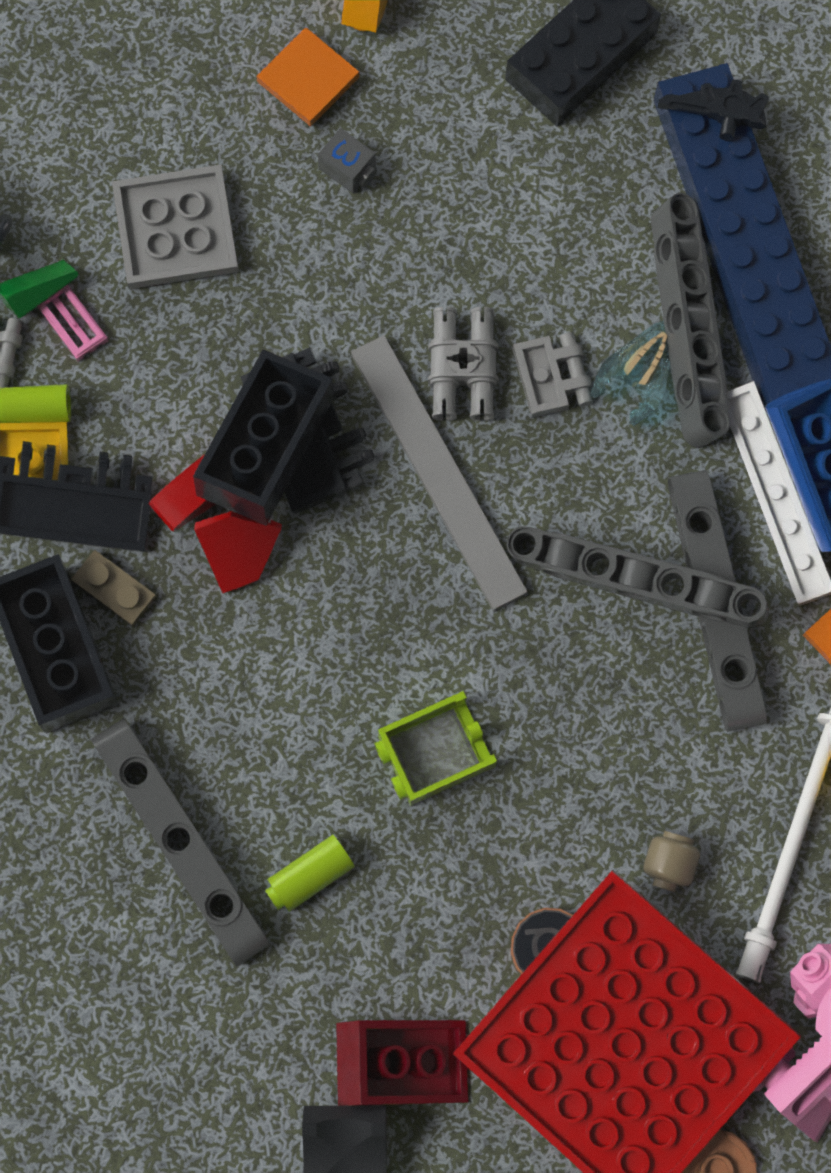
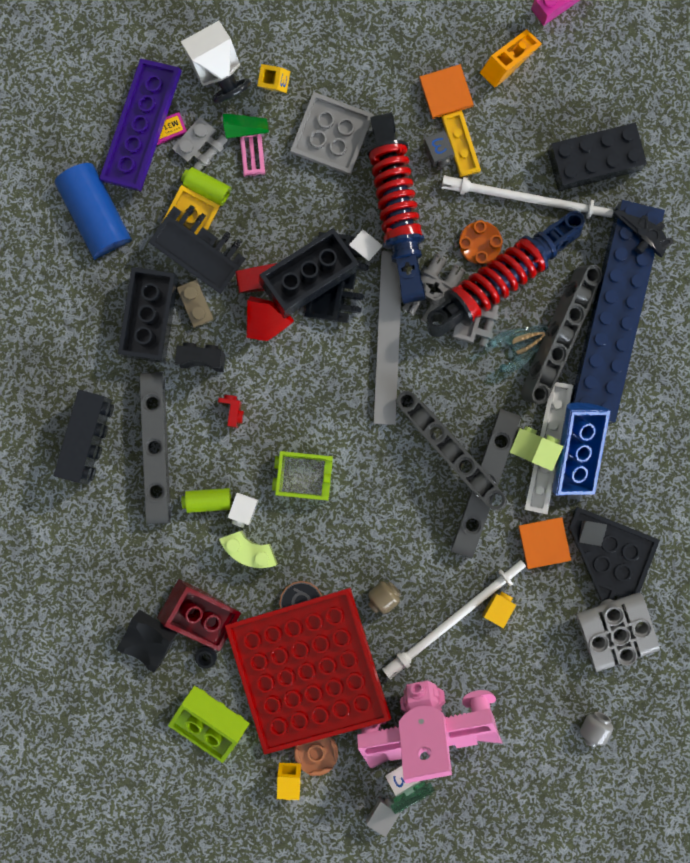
camera: 30 degrees right, 10 degrees up
none -> black brick [53,389,114,484]
none -> black brick [175,342,226,372]
none -> black plate [195,646,217,668]
none -> red bracket [218,395,244,428]
none -> yellowish green brick [219,531,278,568]
none -> white brick [228,493,259,528]
none -> yellow brick [257,64,291,93]
none -> white sticker [349,229,383,261]
none -> piece [367,112,426,304]
none -> piece [427,211,585,337]
none -> yellow tile [441,110,481,178]
none -> white bar [441,175,613,219]
none -> orange dish [459,220,503,264]
none -> yellowish green brick [510,426,563,471]

